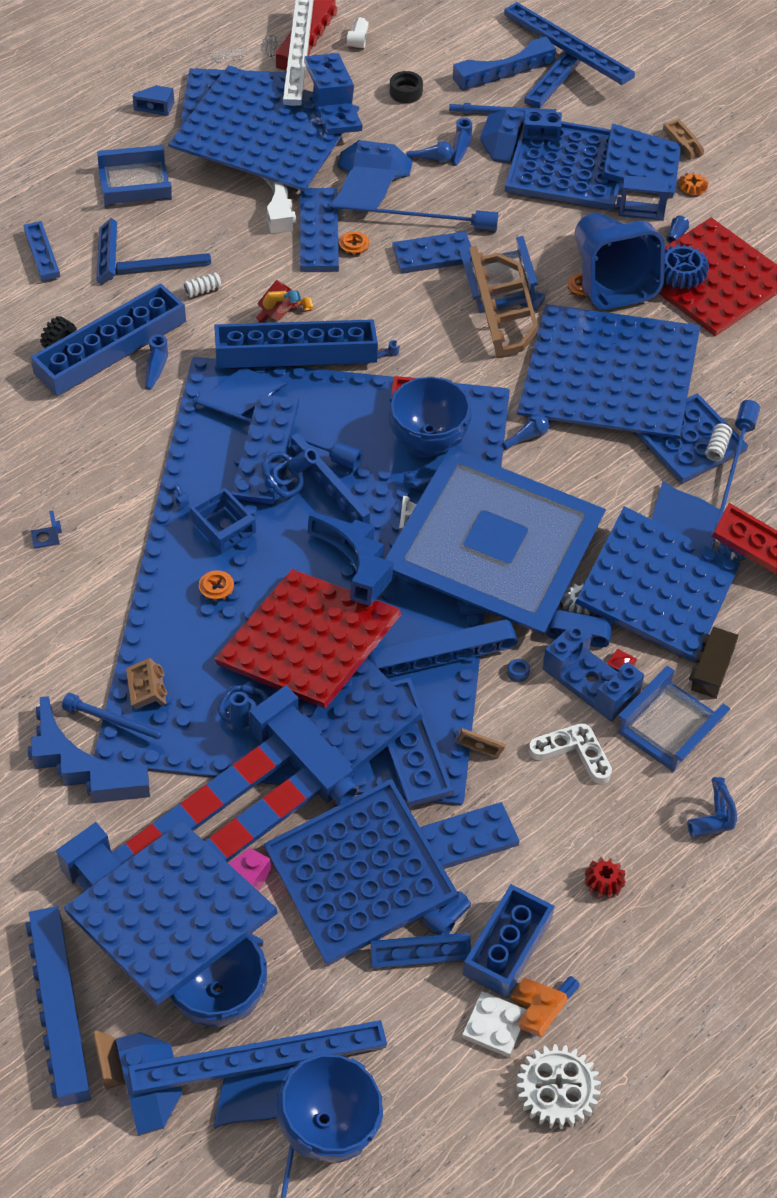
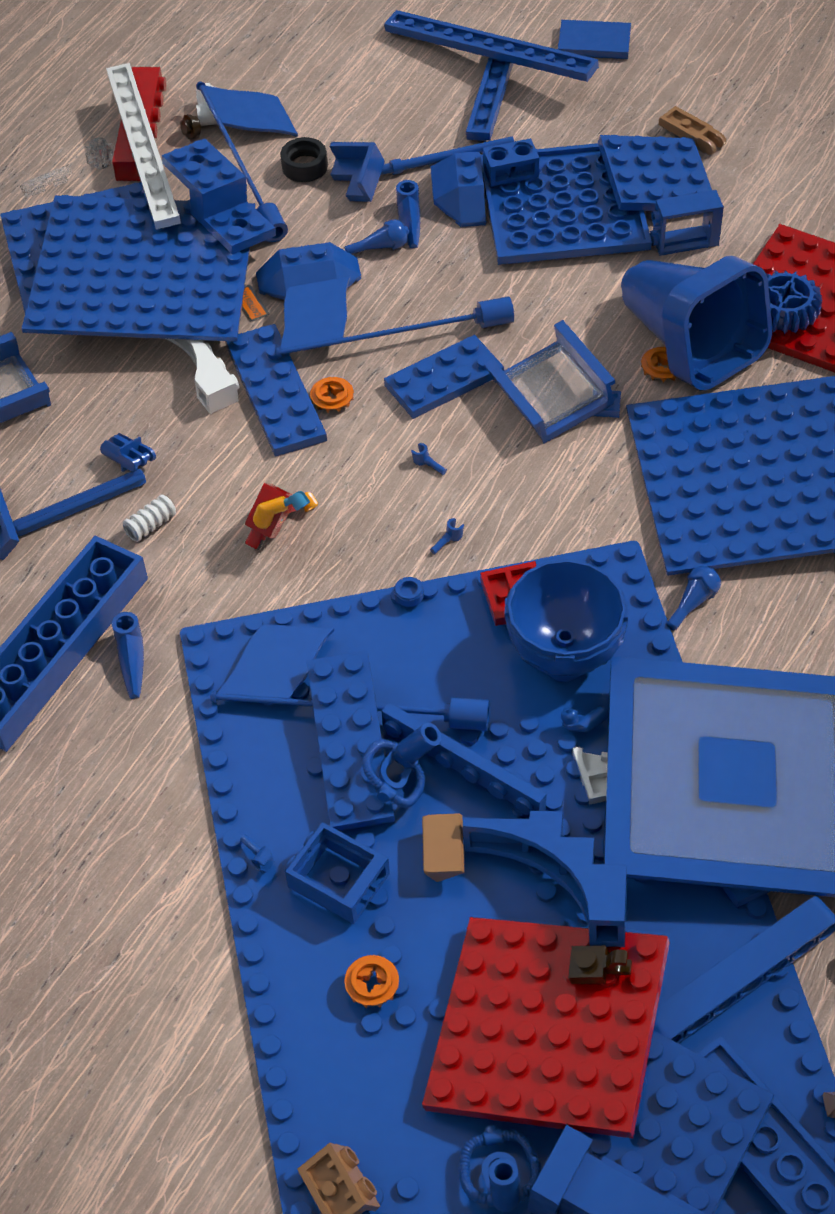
camera: 15 degrees left, 0 degrees up
blue bracket [31,510,62,549] -> none
blue brick [214,319,378,369] -> none
blue arch [453,36,556,91] -> none
medium nougat plate [469,246,538,358] -> none
blue cone [666,215,689,243] -> none
orange gear [678,172,709,195] -> none
none -> blue arm [100,433,156,472]
none -> dark brown plate [180,114,201,139]
none -> blue flag [196,81,298,242]
none -> sticker [242,285,270,321]
none -> blue panel [329,142,385,202]
none -> blue tile [394,577,424,607]
none -> blue hand [411,443,447,475]
none -> medium nougat slope [422,813,465,882]
none -> blue tile [558,20,631,59]
none -> dark brown plate [568,945,632,984]

